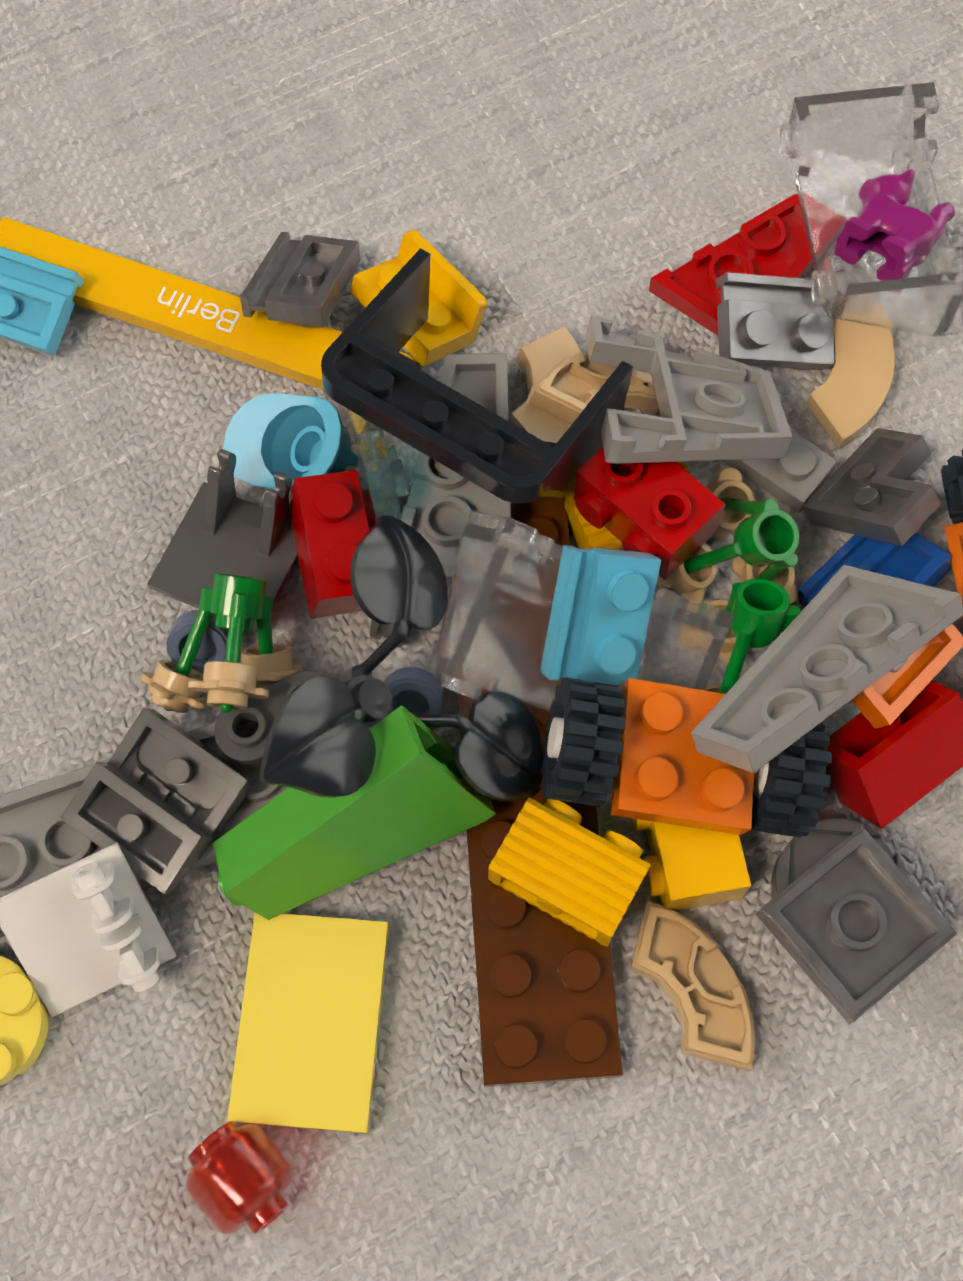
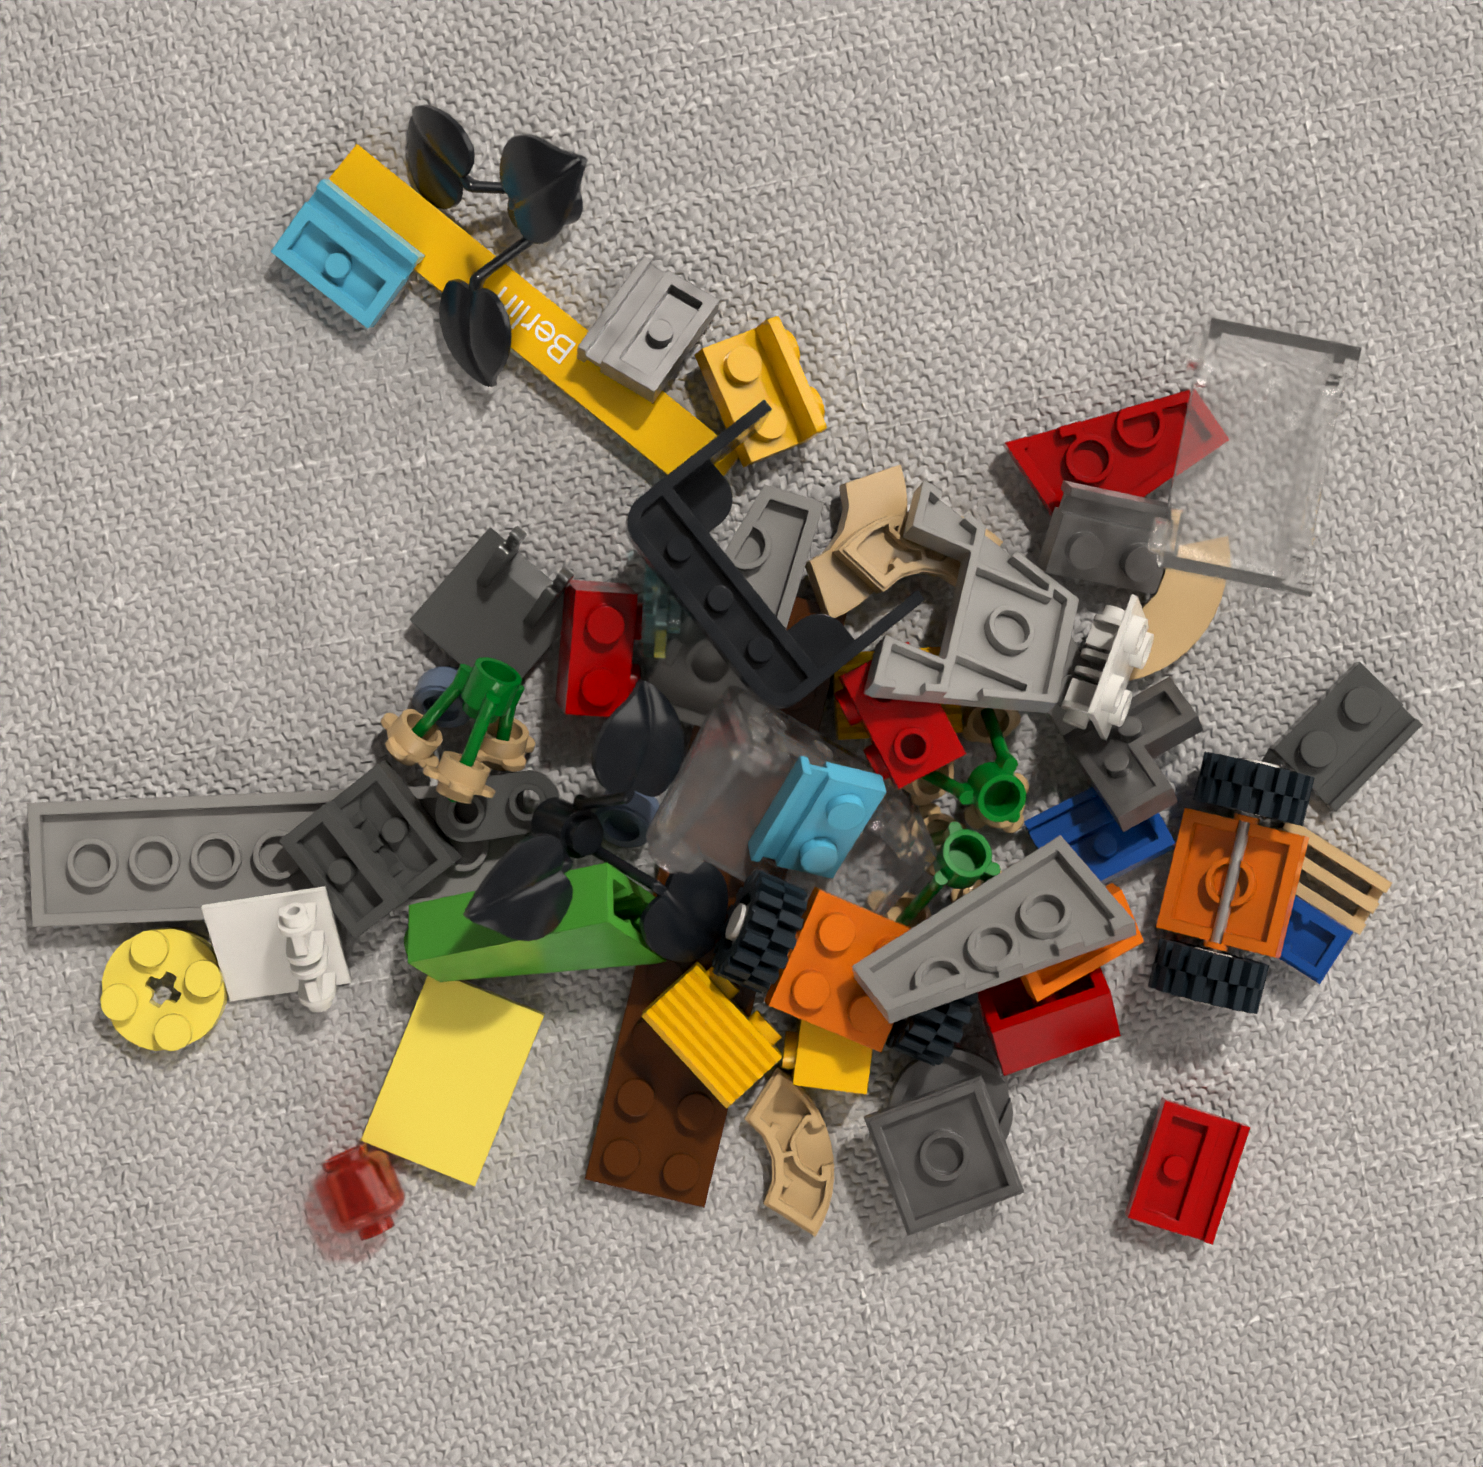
camera: 15 degrees right, 20 degrees up
medium azure piece [224,393,359,491] -> none
magenta animal [835,169,955,288] -> none
none -> black plant [407,104,588,387]
none -> white hinge [1061,594,1154,741]

